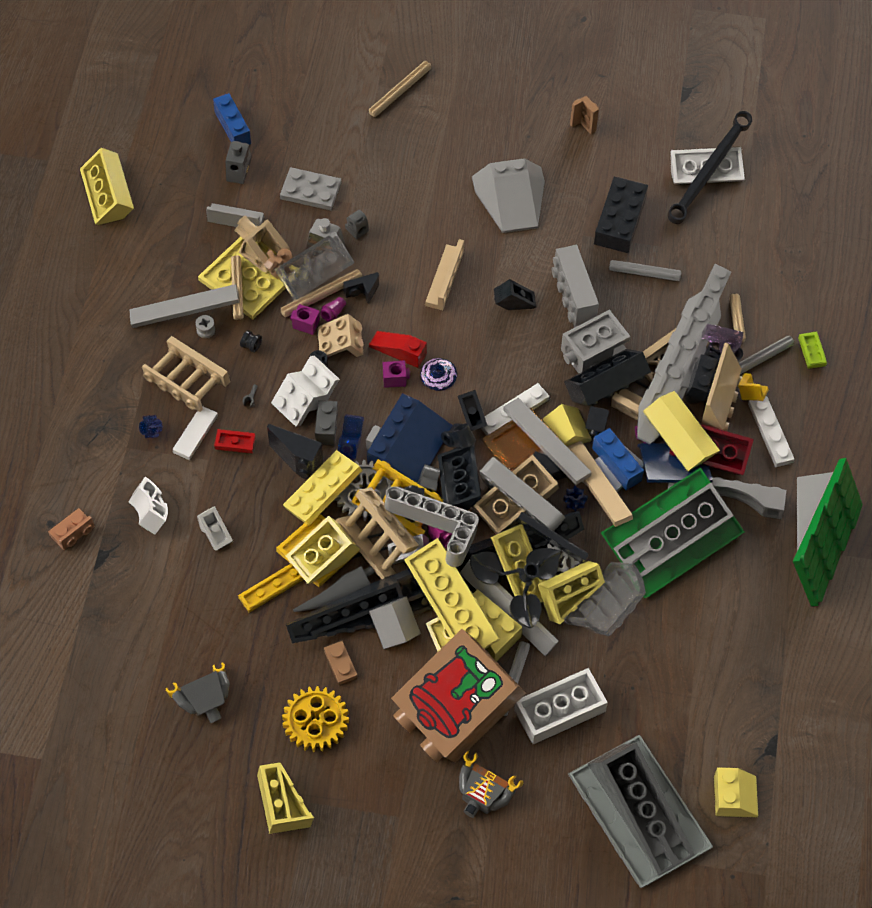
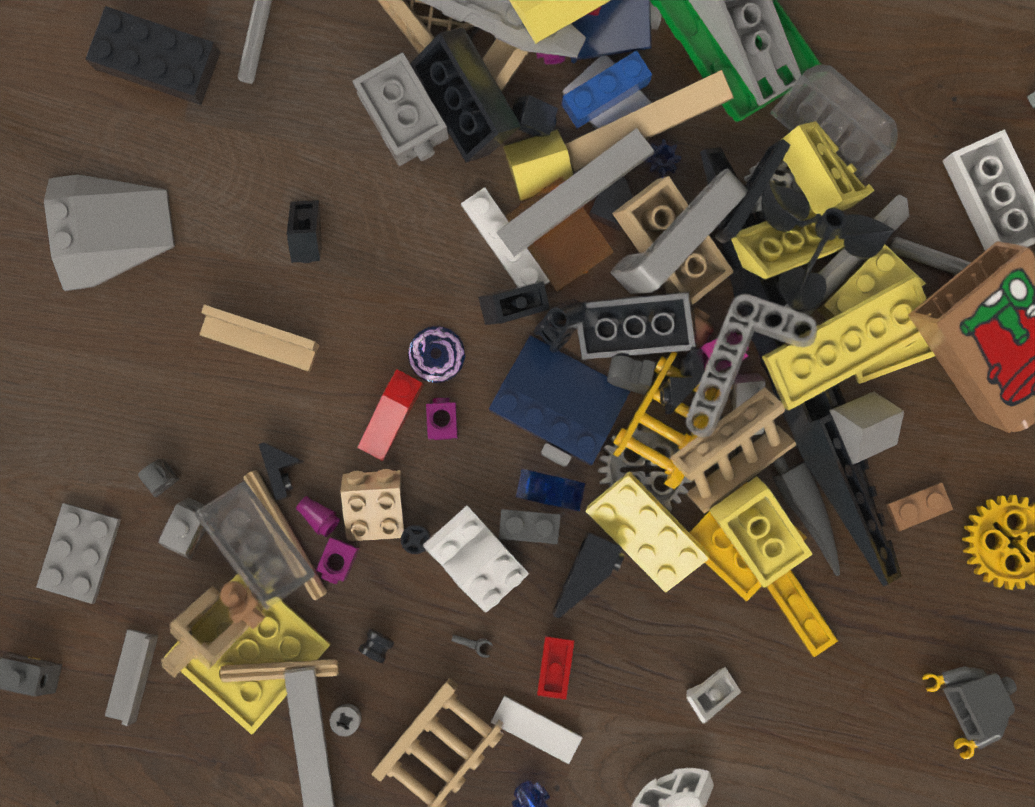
camera: 90 degrees left, 25 degrees up
light grey brick [552,245,599,328] -> none

